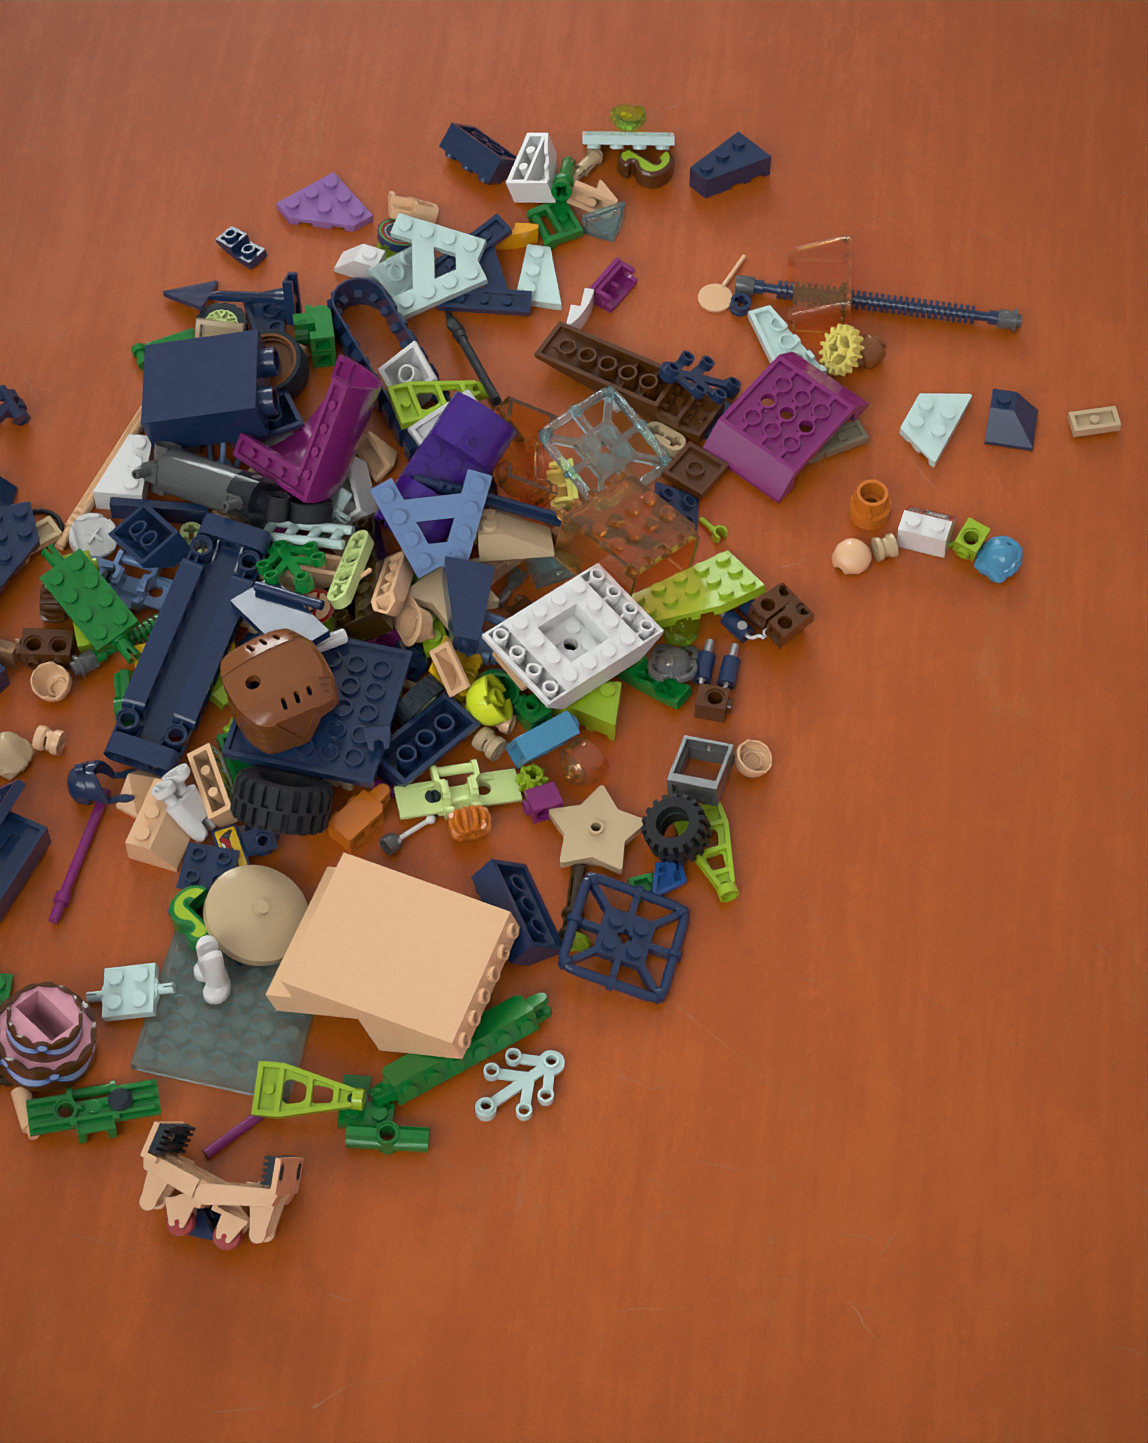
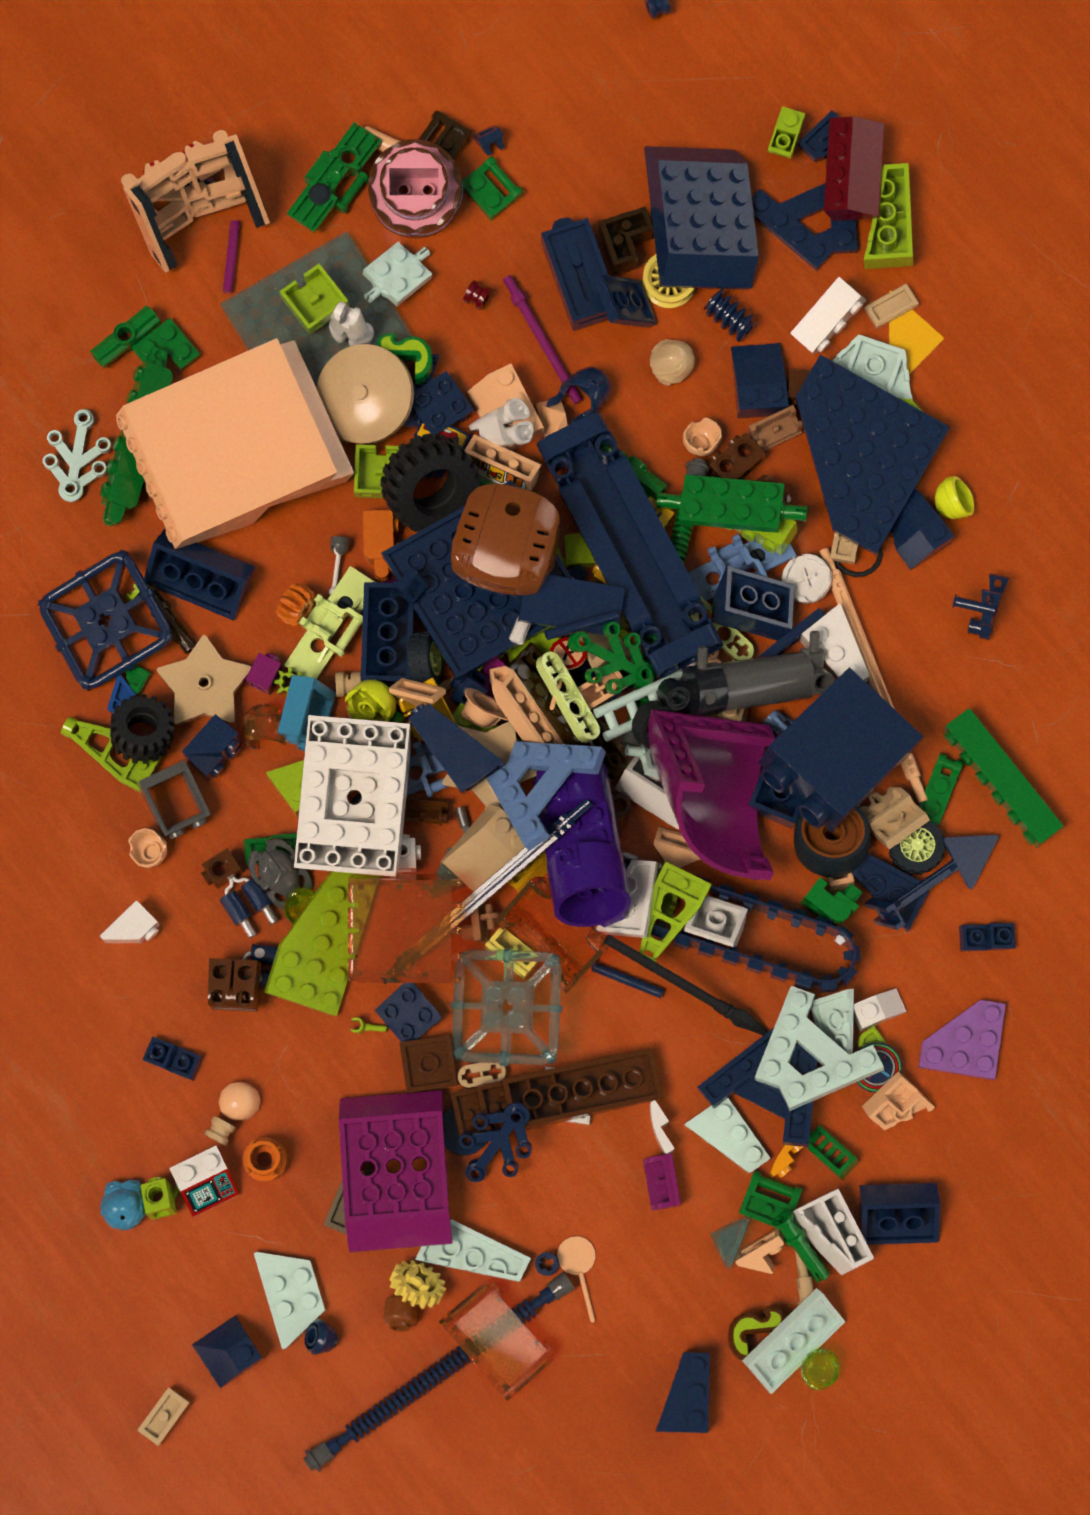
camera: 135 degrees right, 20 degrees up
light nougat wheel [32,725,66,756] -> none
lime plate [251,1061,366,1119] -> none
none -> white slope [100,900,160,943]
none -> dark blue slope [143,1036,203,1081]
none -> dark blue slope [182,714,242,781]
none -> lime piece [279,263,349,335]
none -> dark blue cone [305,1319,338,1355]
none -> lime piece [354,444,399,499]
none -> dark red wheel [463,280,492,310]
none -> green slope [806,1125,859,1180]
none -> green brick [943,708,1064,848]

